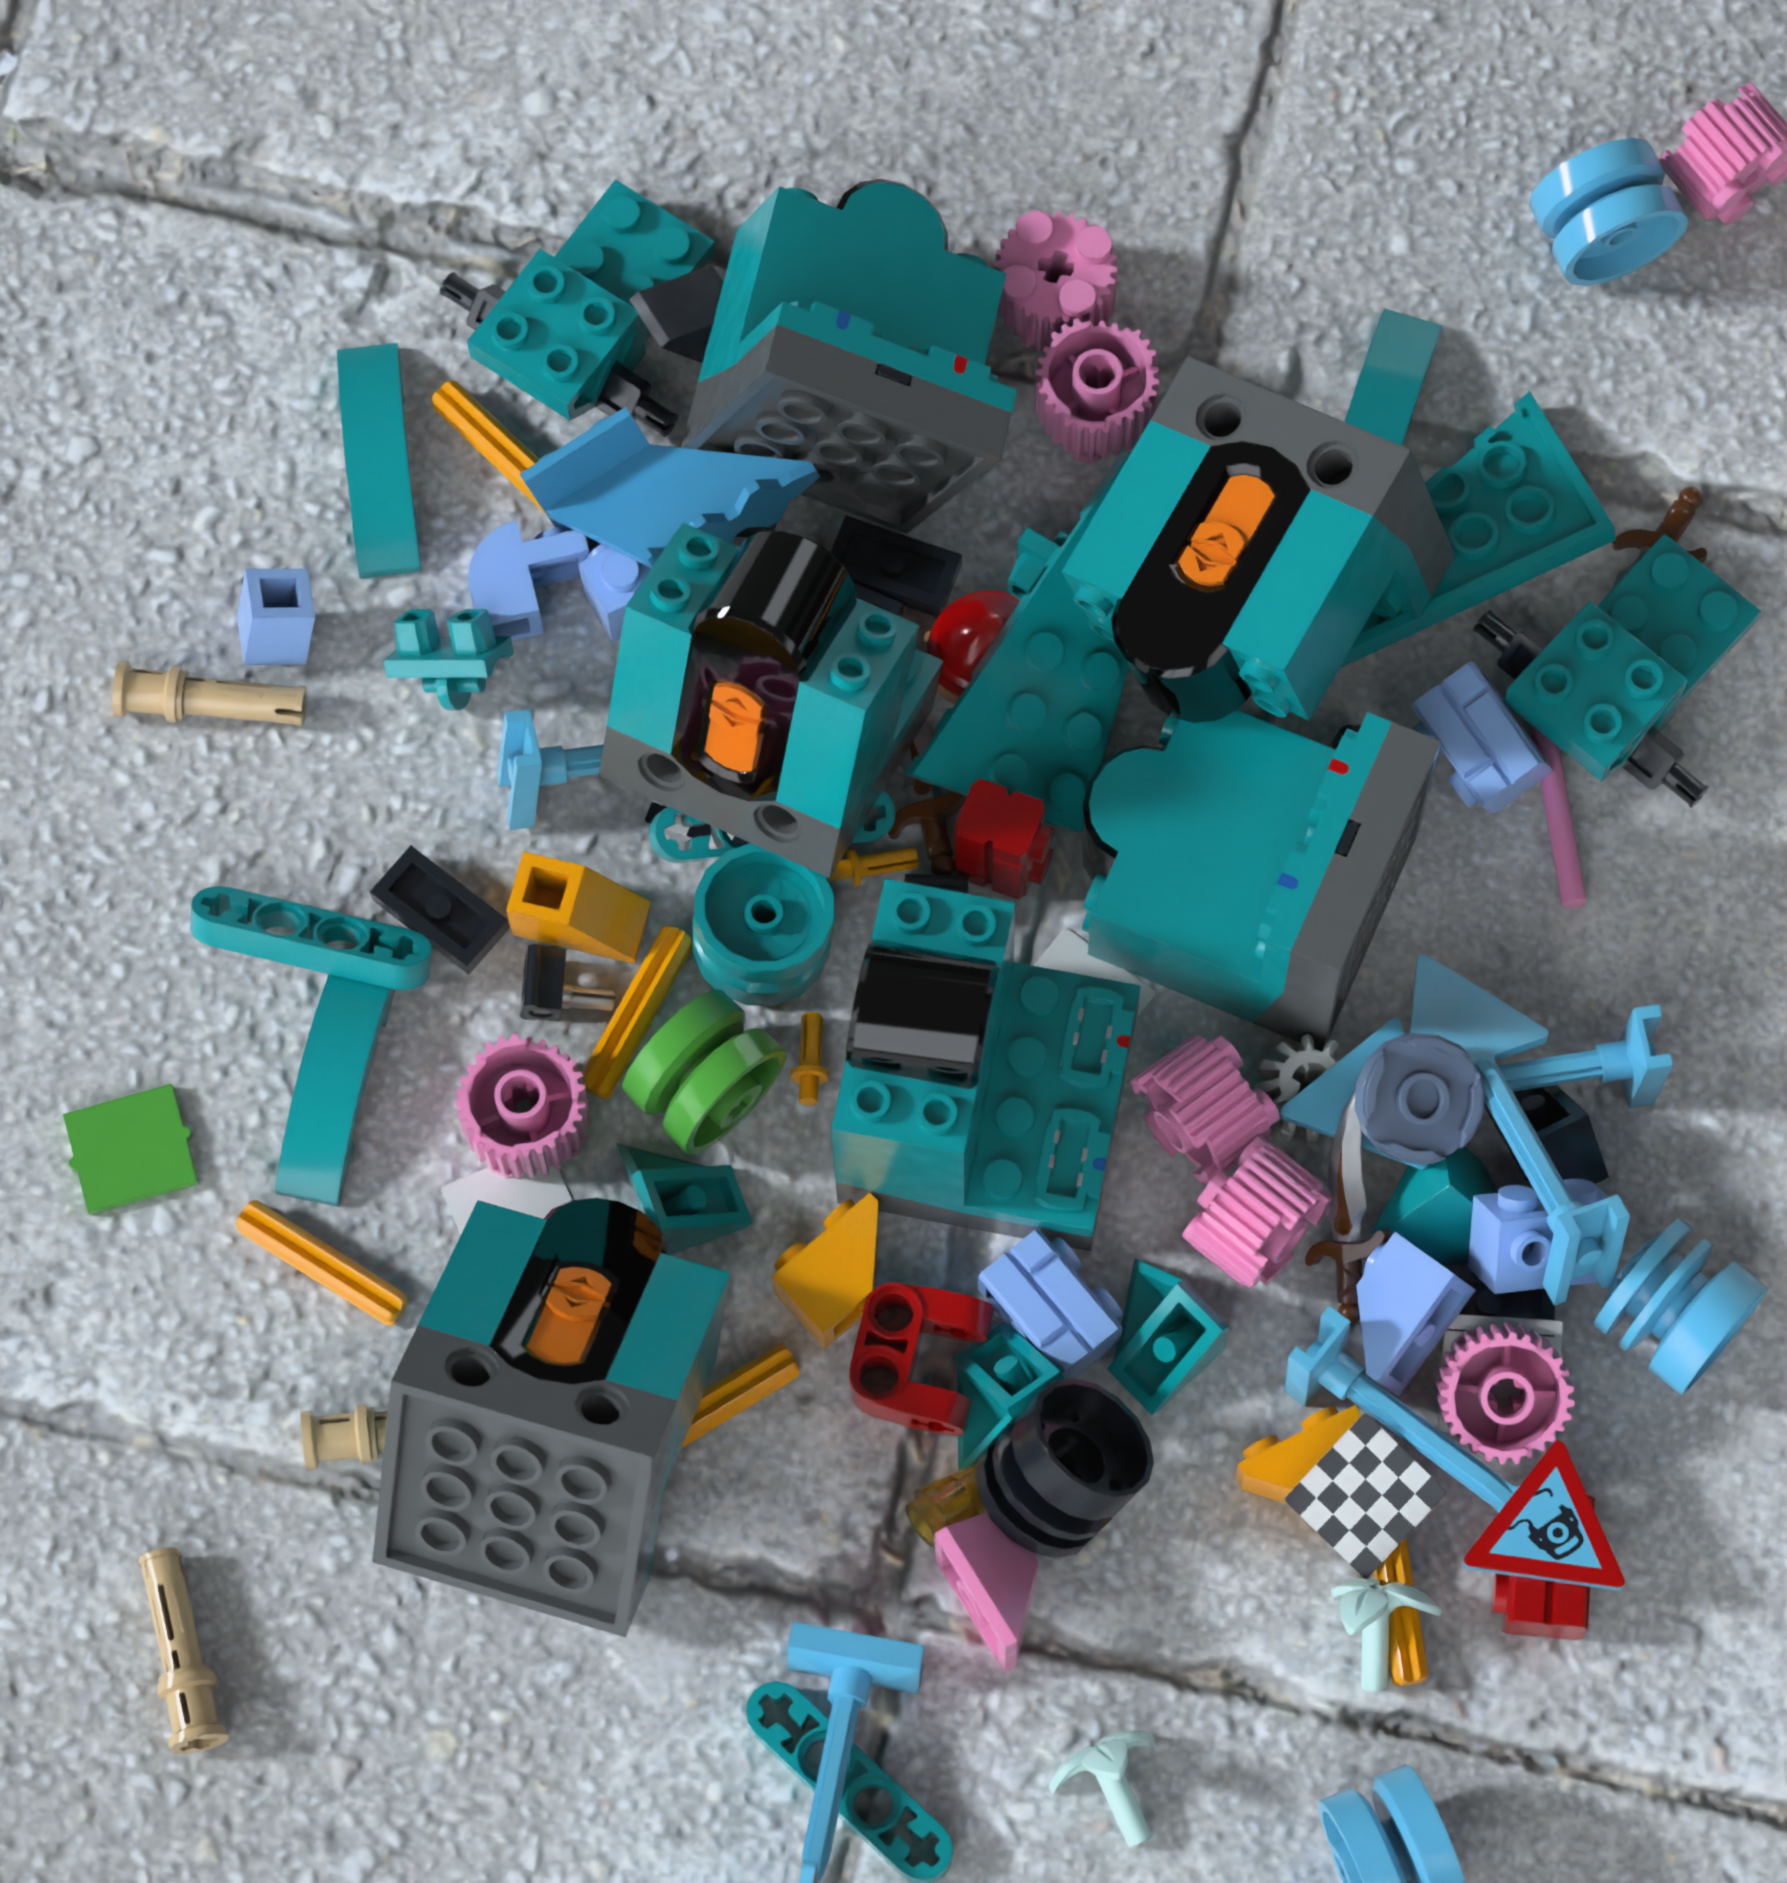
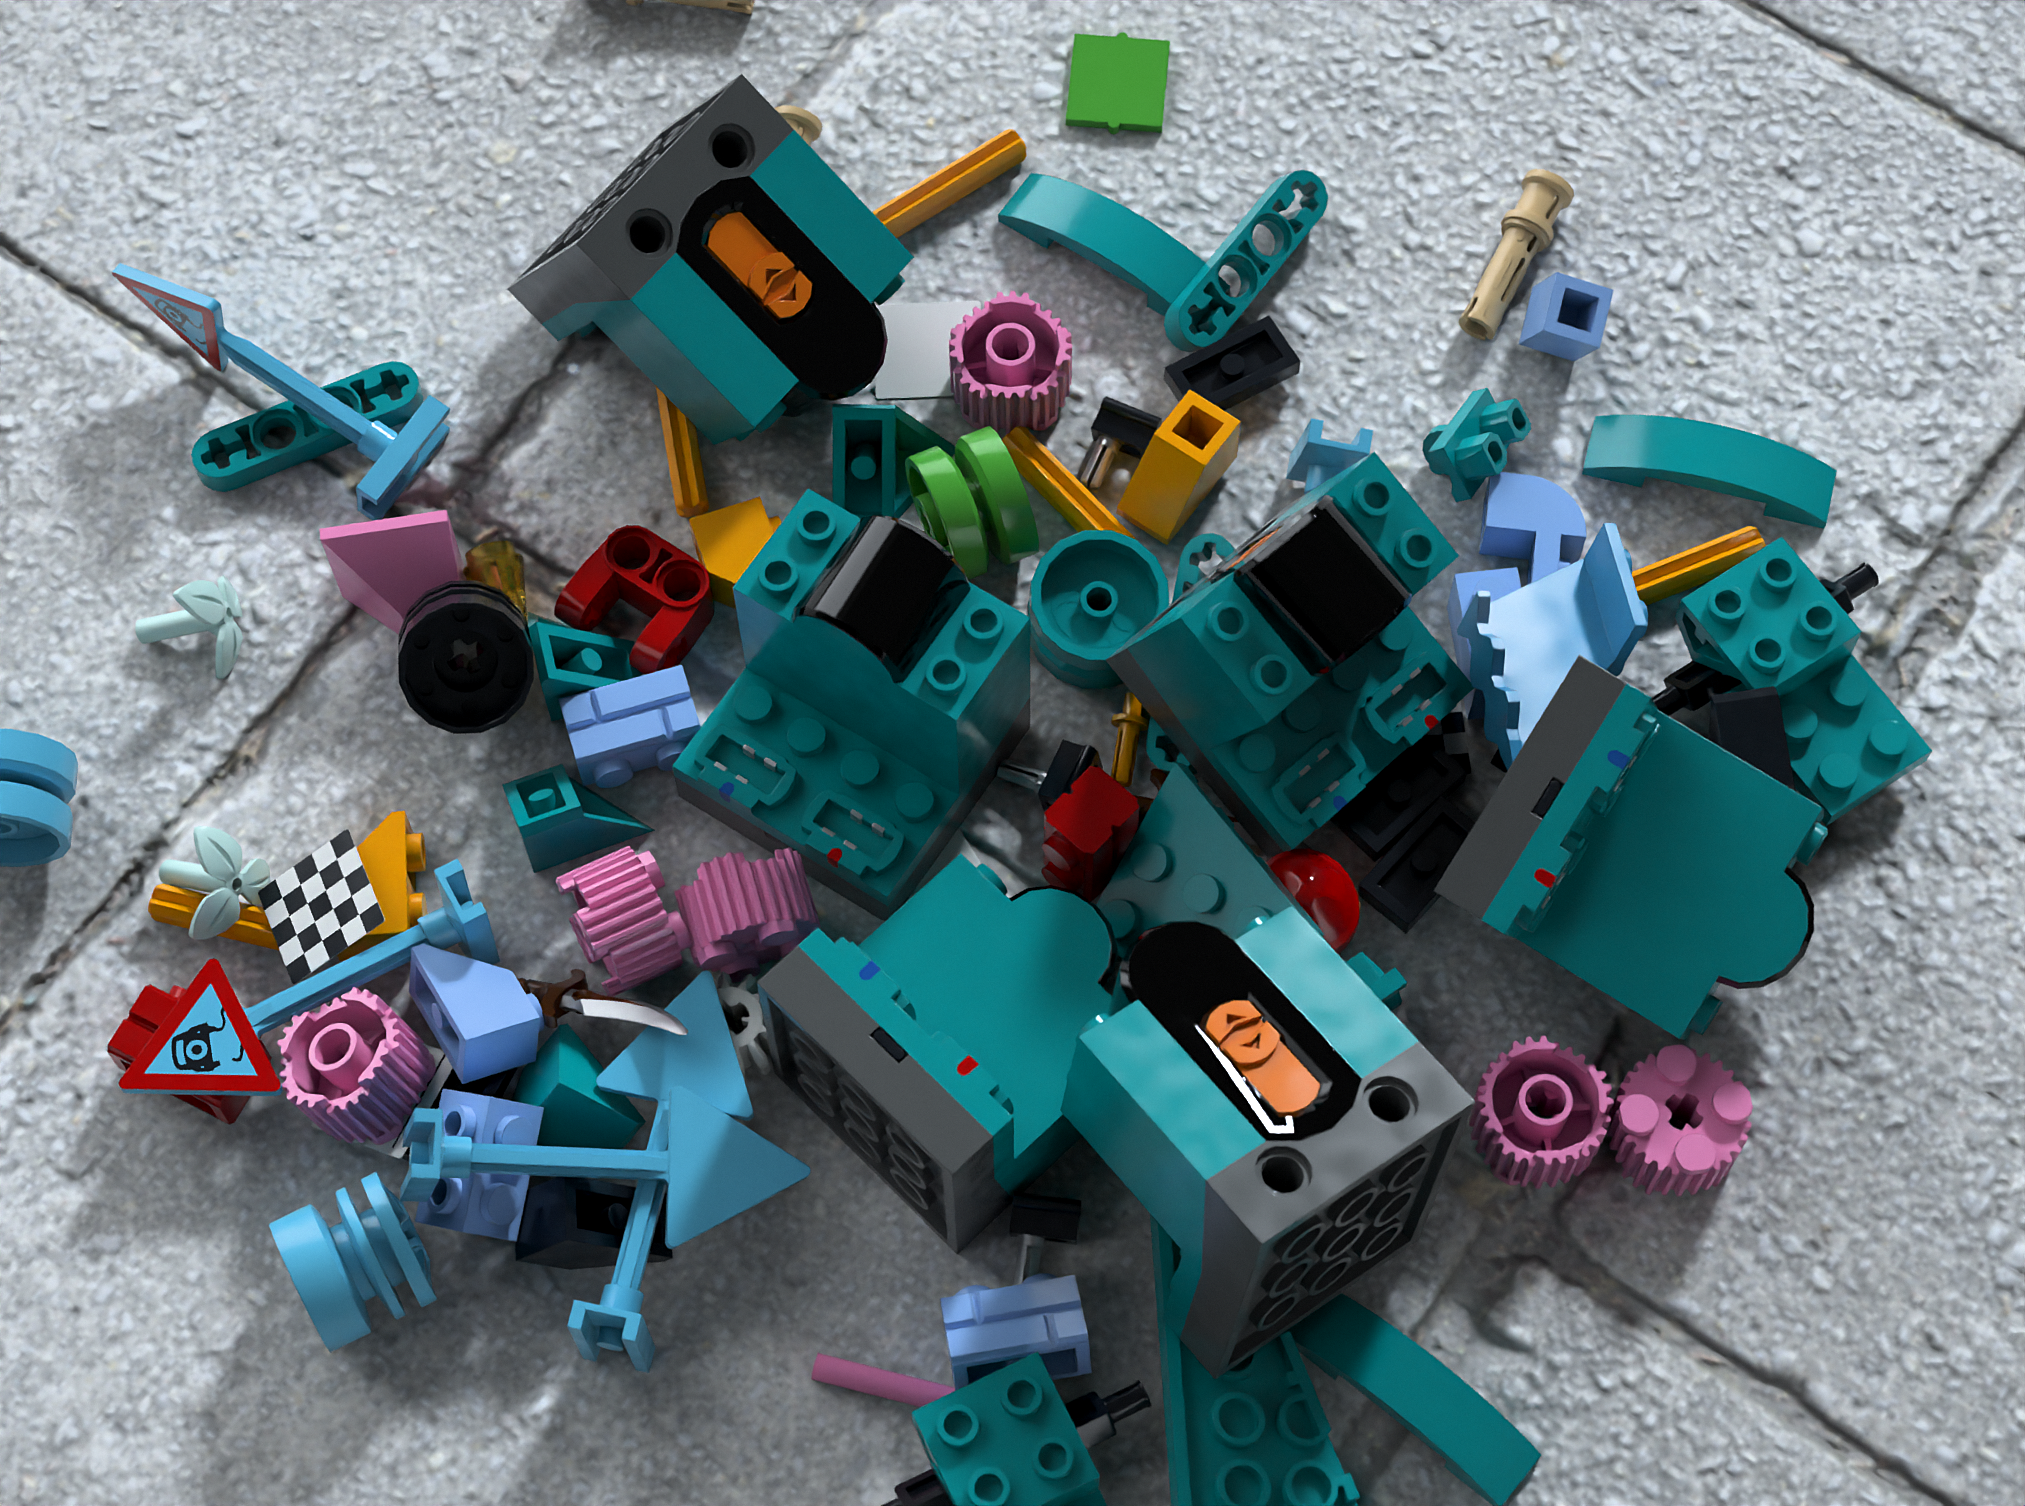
camera: 110 degrees right, 5 degrees down
sand blue tile [1355,1033,1485,1164] -> none

